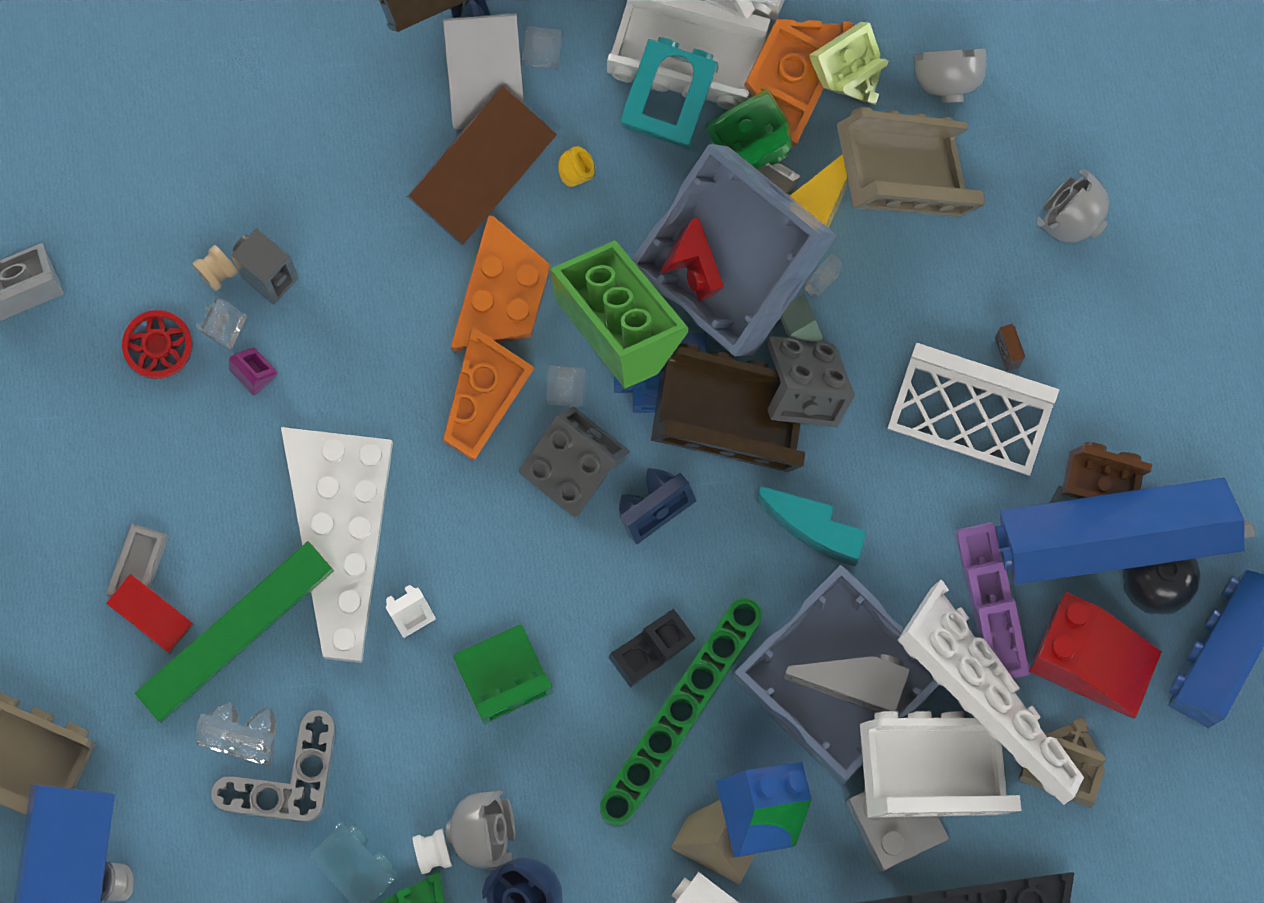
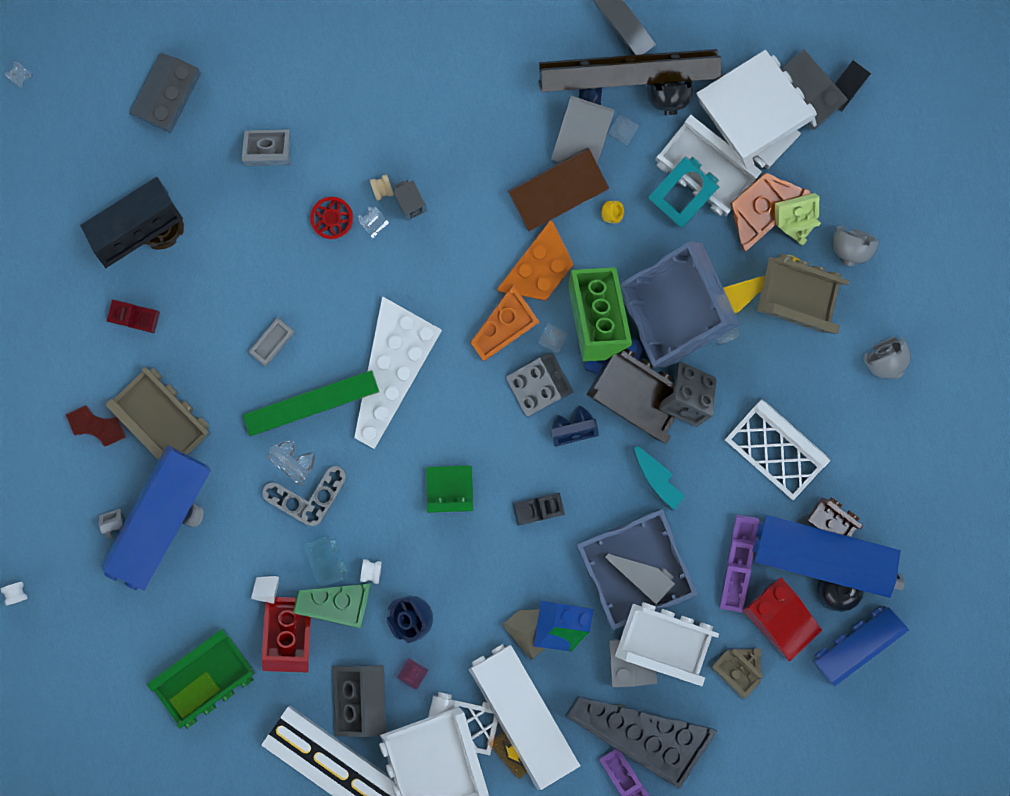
camera: 25 degrees right, 10 degrees up
red slope [106,574,194,654] -> none
magenta slope [229,347,278,396] -> none
white tile [385,585,436,638] -> none
light grey cylinder [446,790,516,869] -> none
green beam [600,598,762,827] -> none
red slope [661,218,724,301] -> none
green bracket [705,88,791,169] -> none
white tile [758,163,801,194] -> none
sand green slope [780,294,823,341] -> none
white wing [898,579,1084,805] -> none
reddish brown tile [995,324,1025,371] -> none

